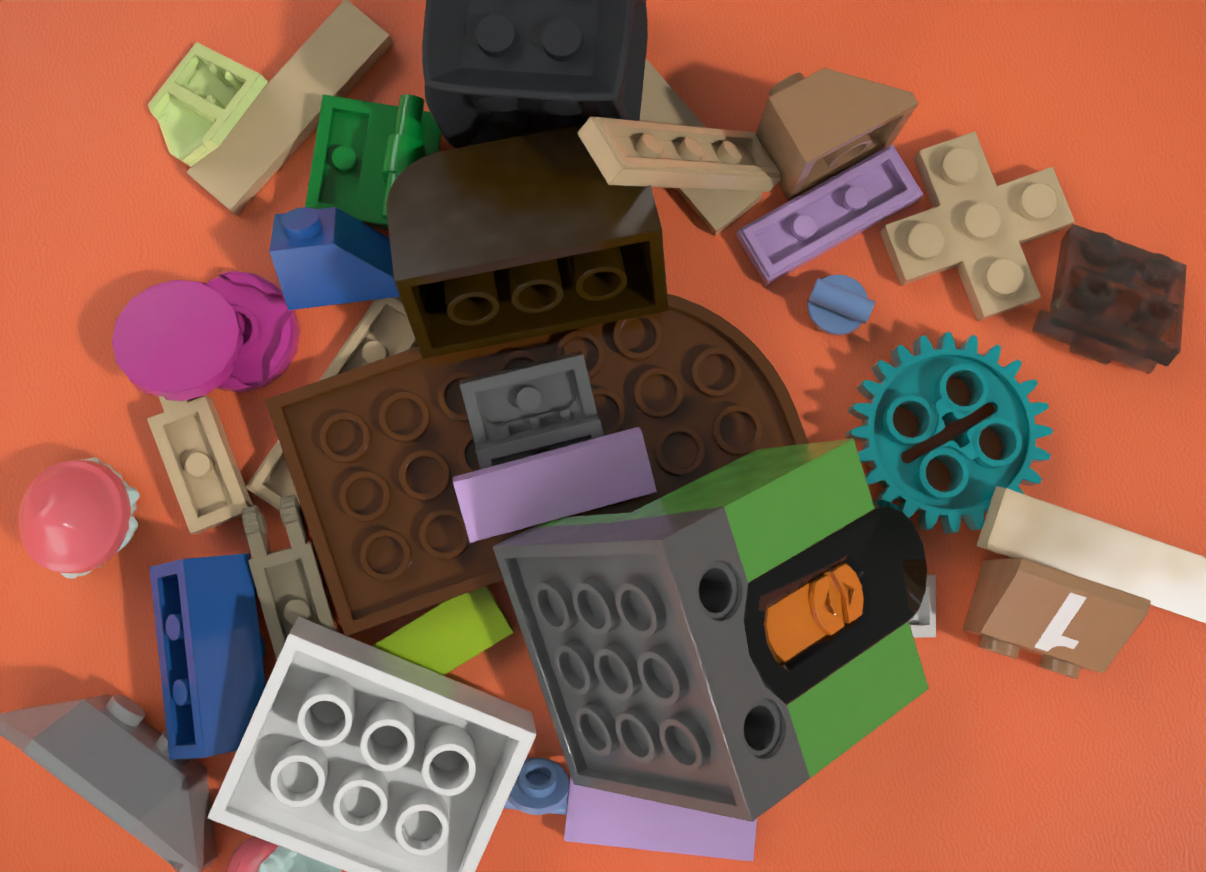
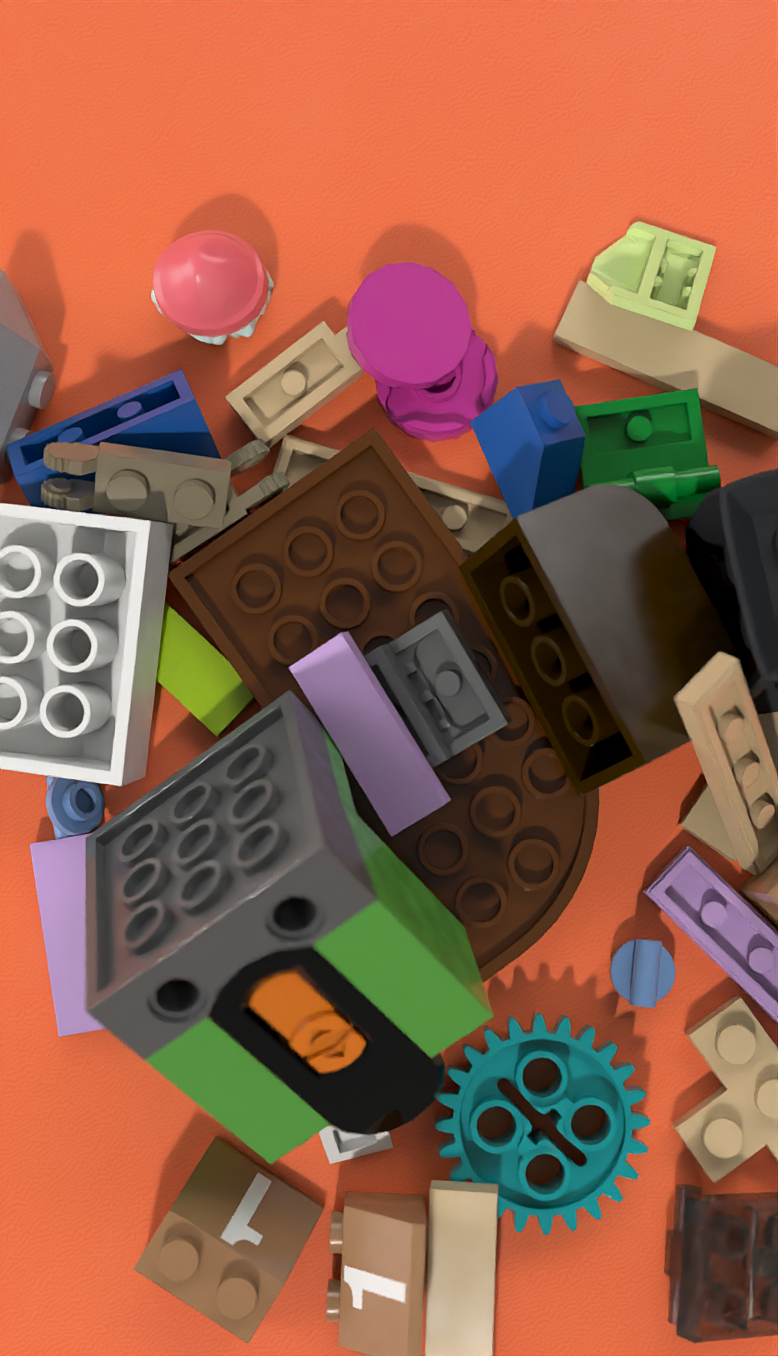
camera: 75 degrees right, 0 degrees up
none -> dark tan hinge [41,441,231,529]
none -> medium nougat slope [133,1136,325,1344]

